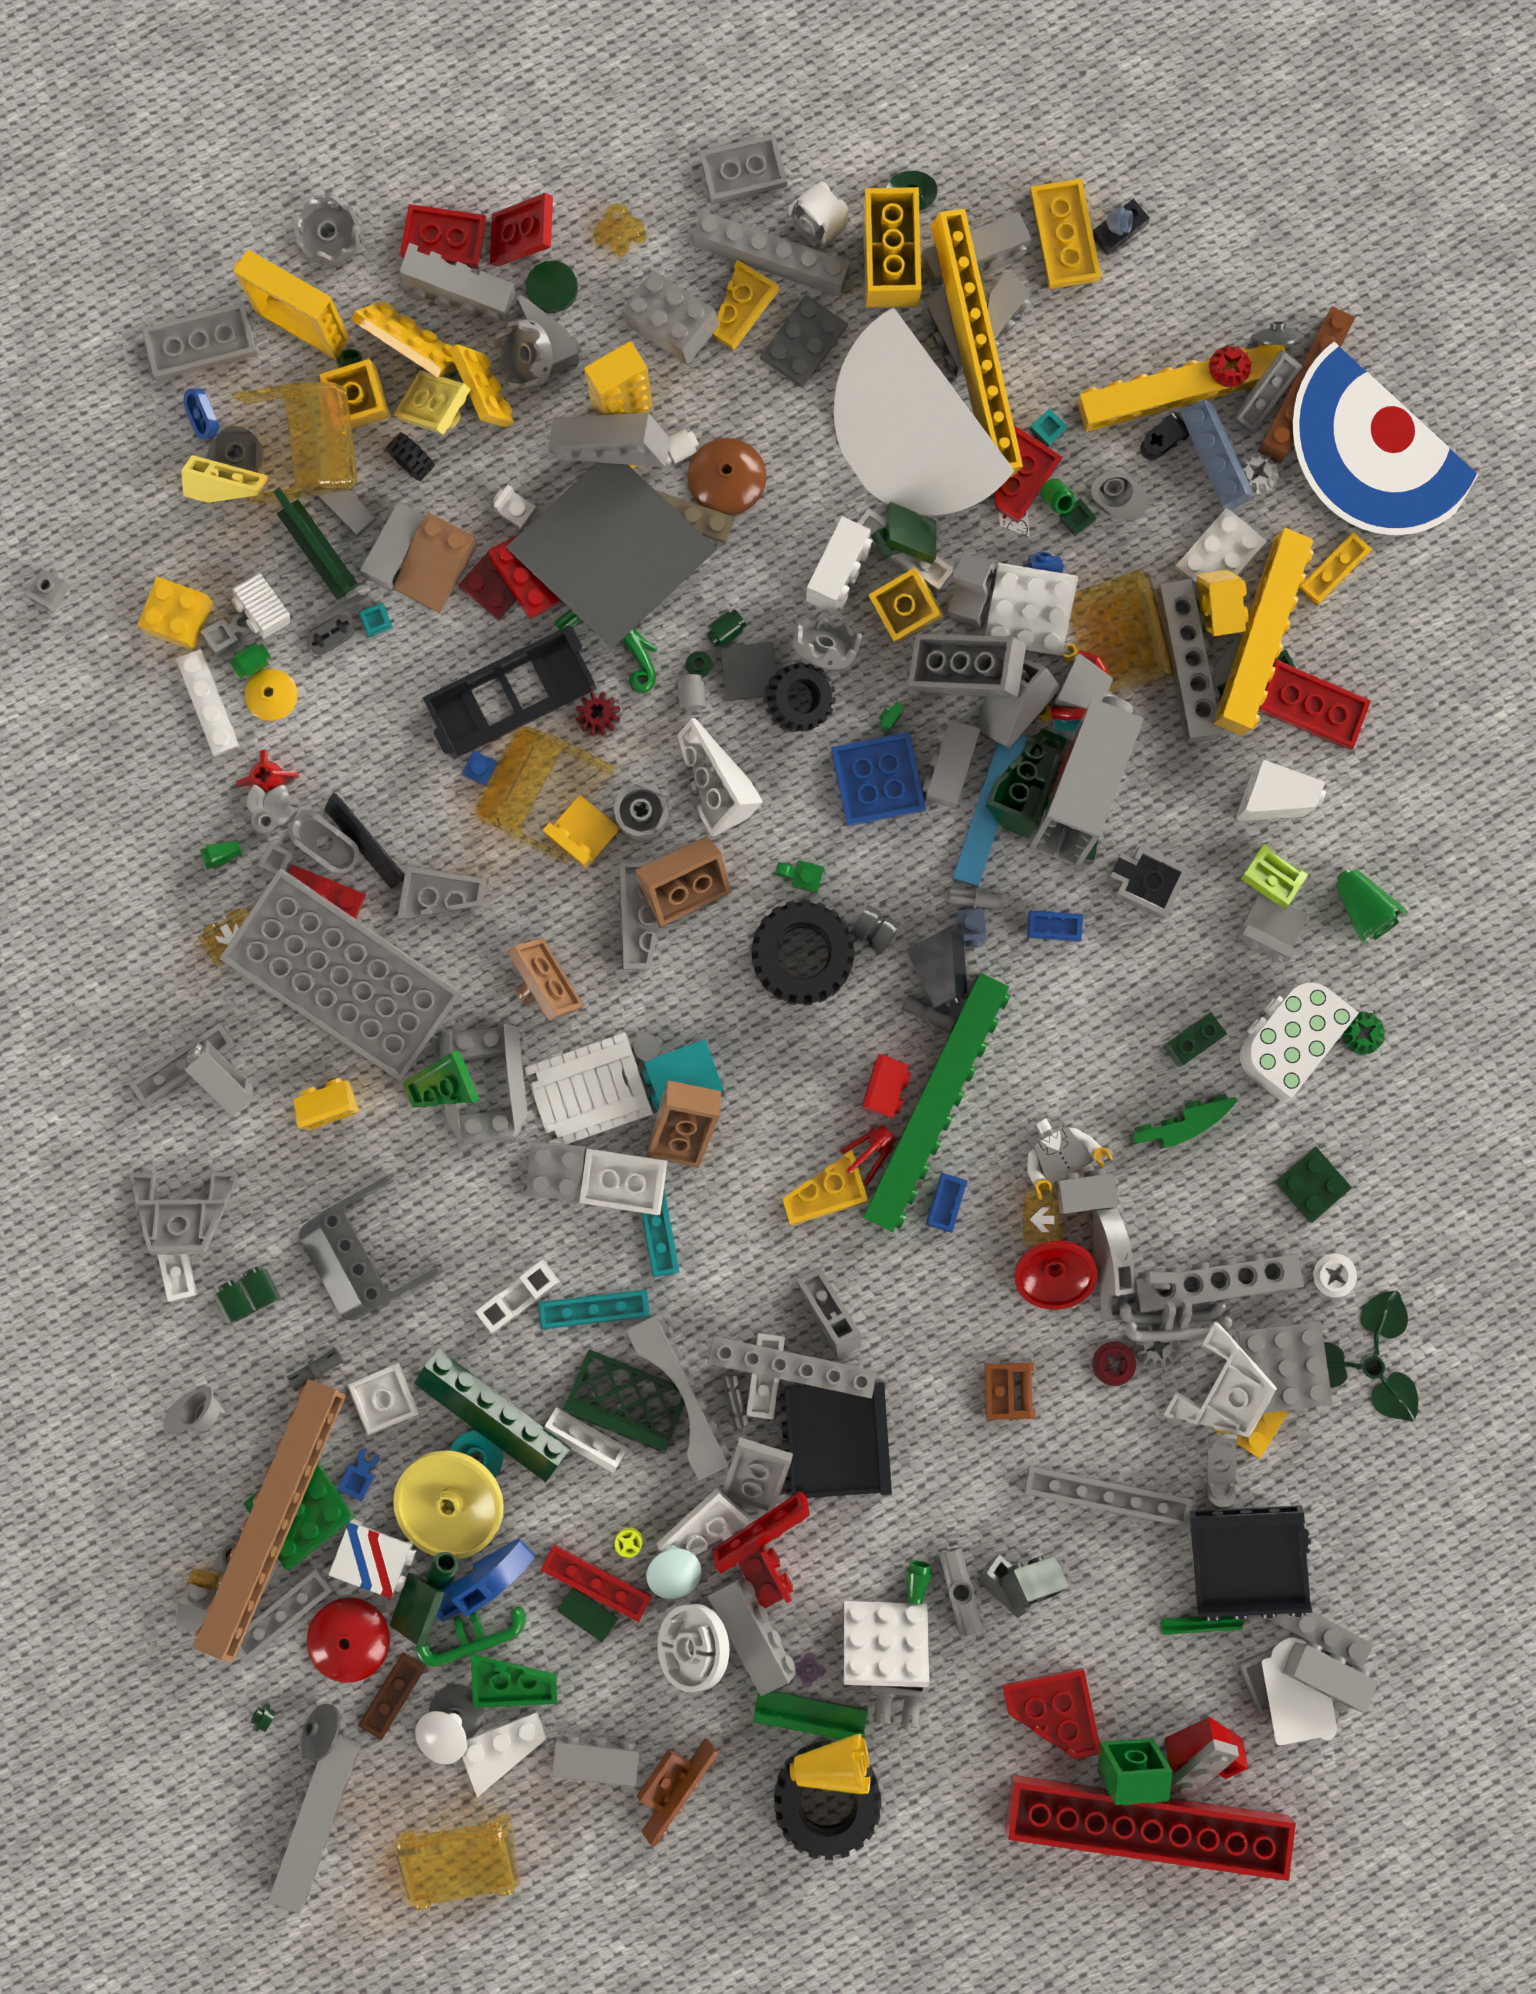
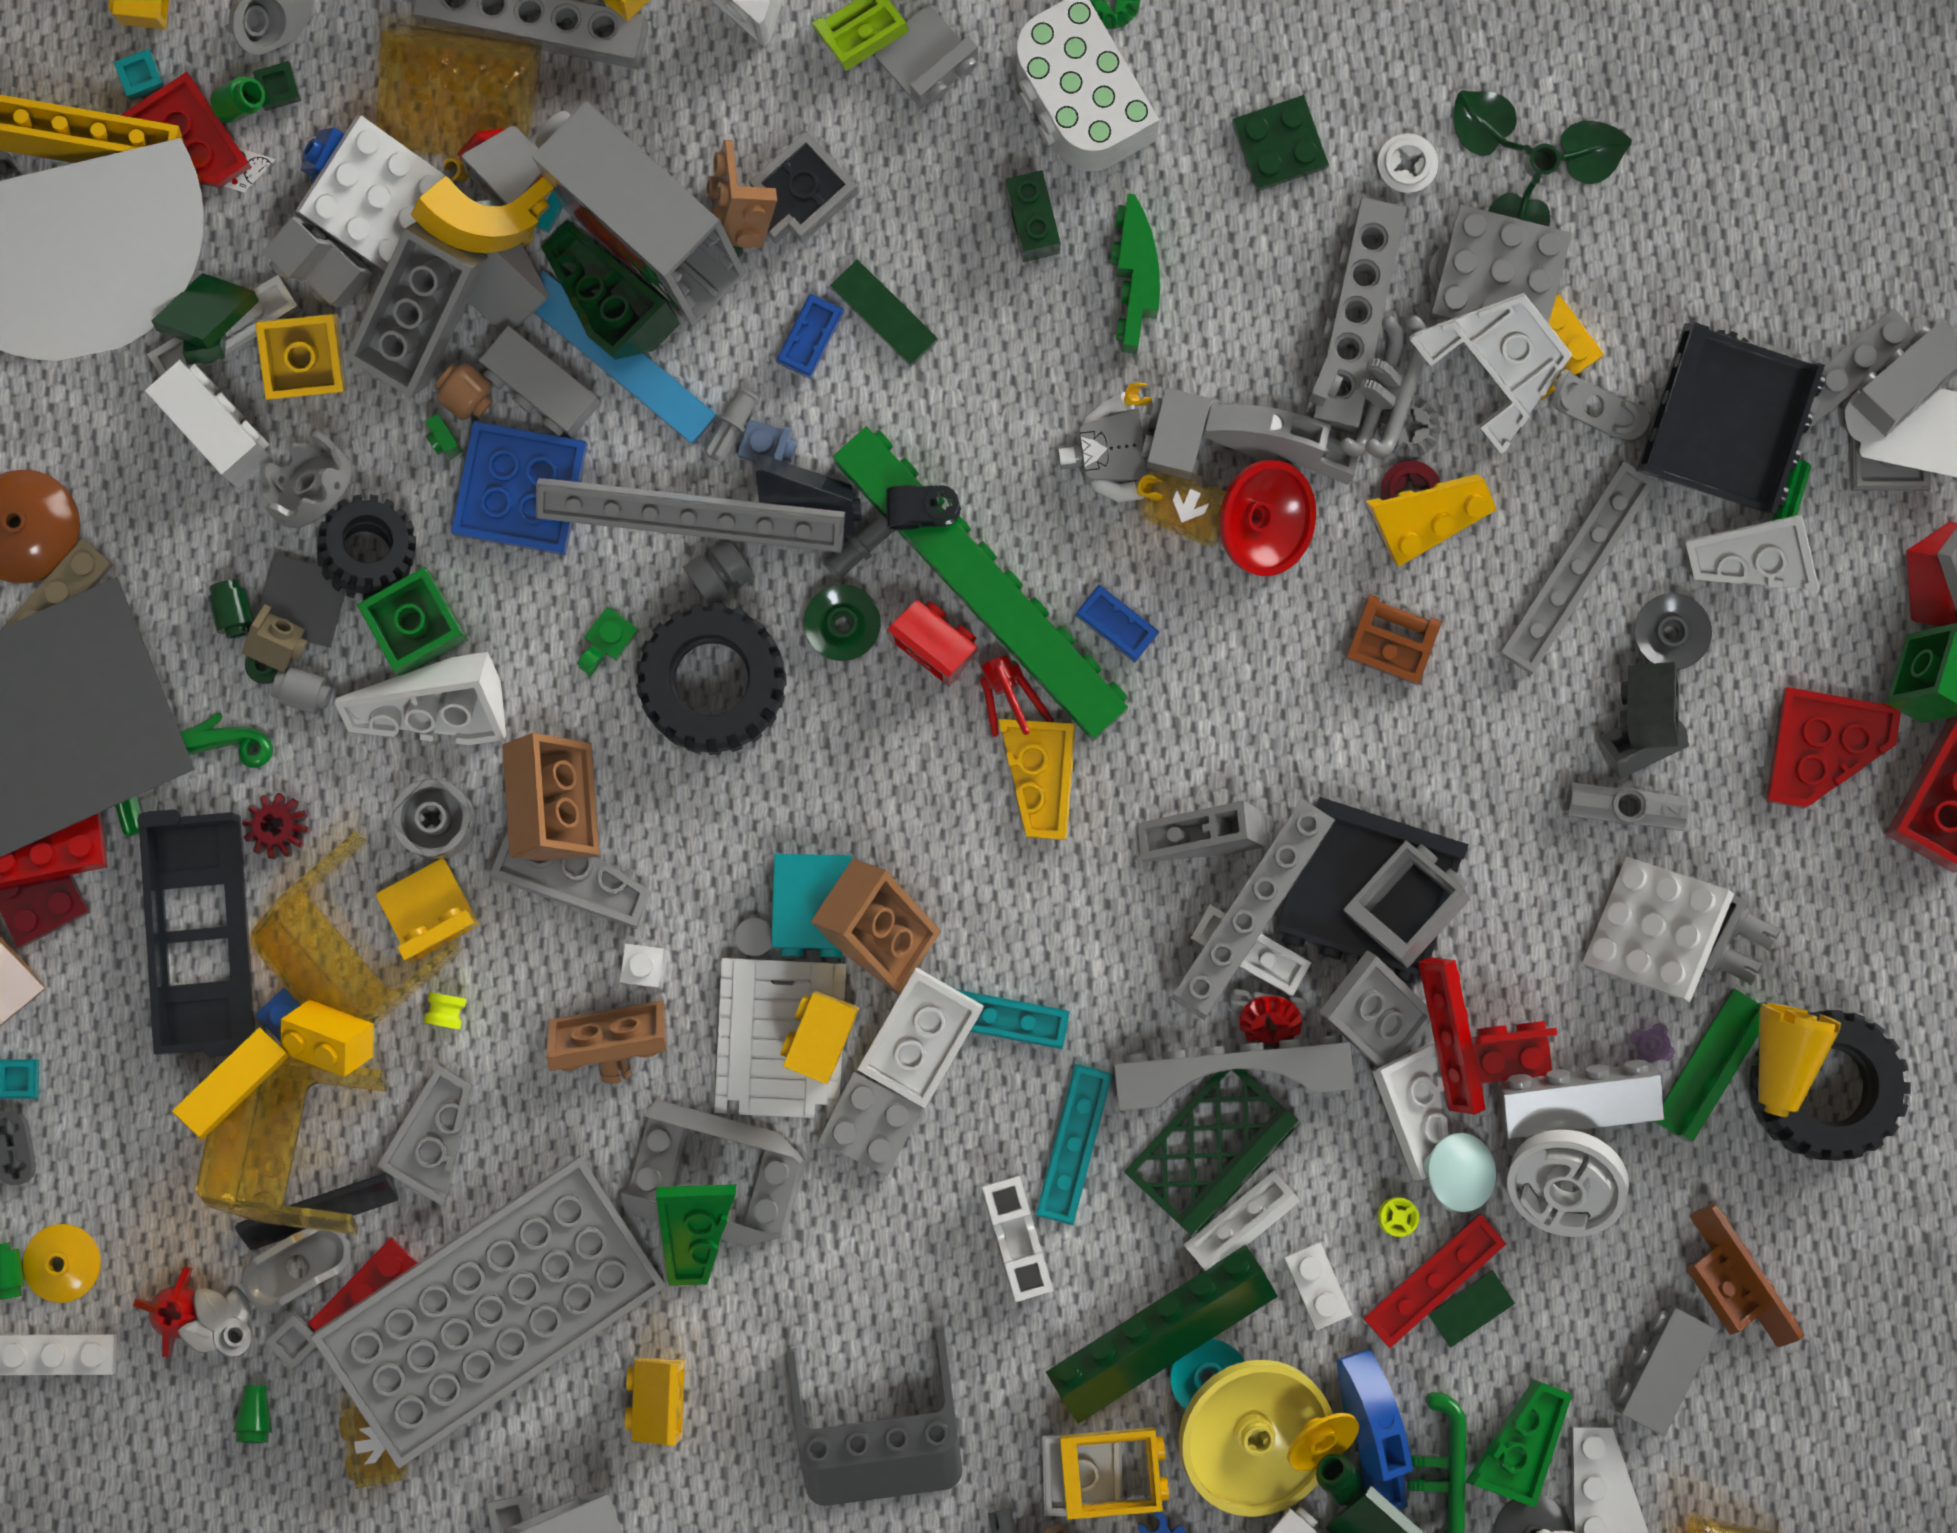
camera: 65 degrees left, 0 degrees up
green cone [906,1560,933,1605] -> none
none -> yellow tile [172,1027,289,1141]
none -> clear yellow windscreen [196,1058,388,1235]
none -> dark tan brick [241,604,308,673]
none -> yellow brick [280,1000,374,1077]
none -> green brick [357,567,469,676]
none -> yellow arch [410,176,554,253]
none -> neon yellow wheel [422,992,467,1030]
none -> medium nougat head [434,363,493,420]
none -> light grey tile [536,478,845,553]
none -> white brick [620,944,668,989]
none -> medium nougat bracket [706,140,777,248]
none -> yellow brick [780,990,860,1084]
none -> dark green dish [804,584,881,661]
none -> dark green tile [830,259,938,367]
none -> black piece [886,485,961,530]
none -> yellow window [1060,1427,1169,1520]
none -> red gear [1240,996,1302,1049]
none -> white plate [1284,1242,1352,1331]
none -> yellow dish [1287,1413,1359,1471]
none -> light grey window [1343,840,1470,969]
none -> yellow wing [1366,474,1497,567]
none -> dark grey dish [1634,593,1712,670]
none -> white wing [1686,514,1819,591]

